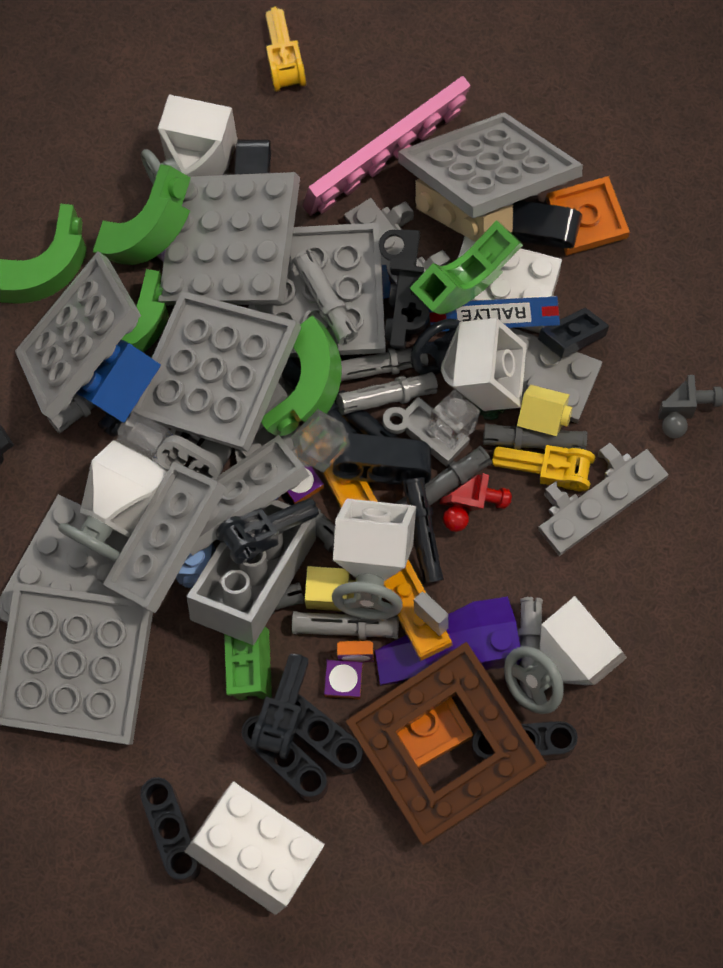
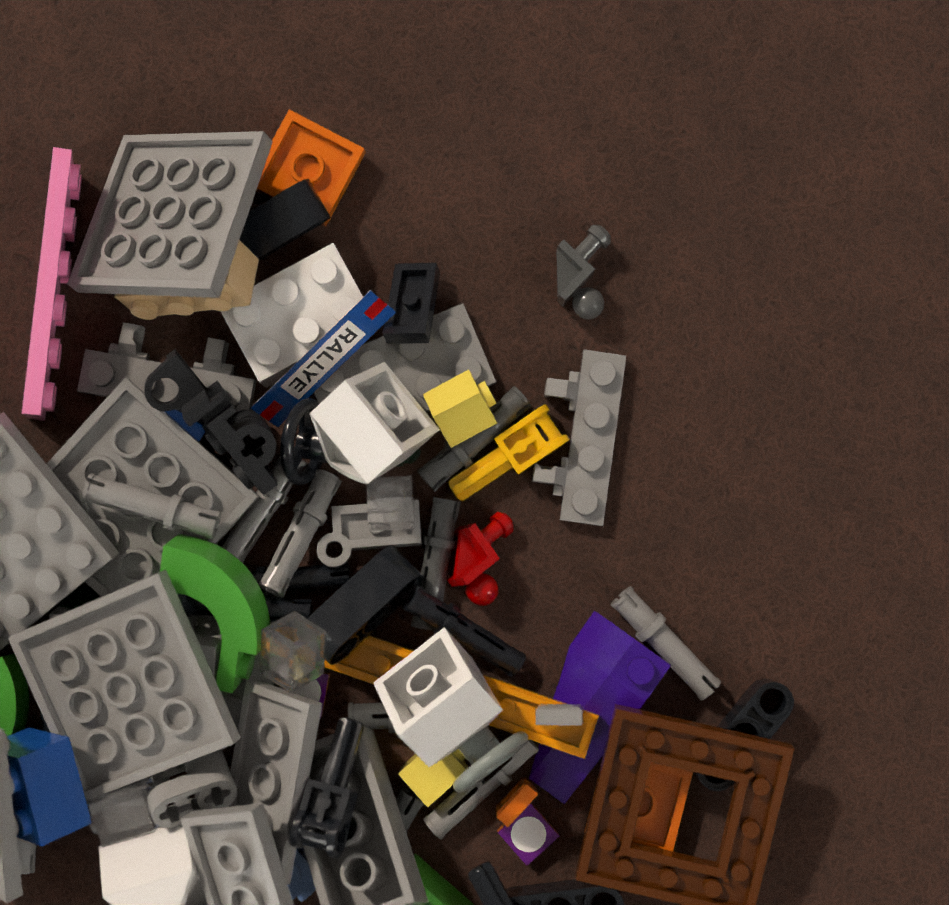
camera: 50 degrees left, 15 degrees up
bright green arch [410,220,523,314] -> none
white piece [504,596,627,714] -> none

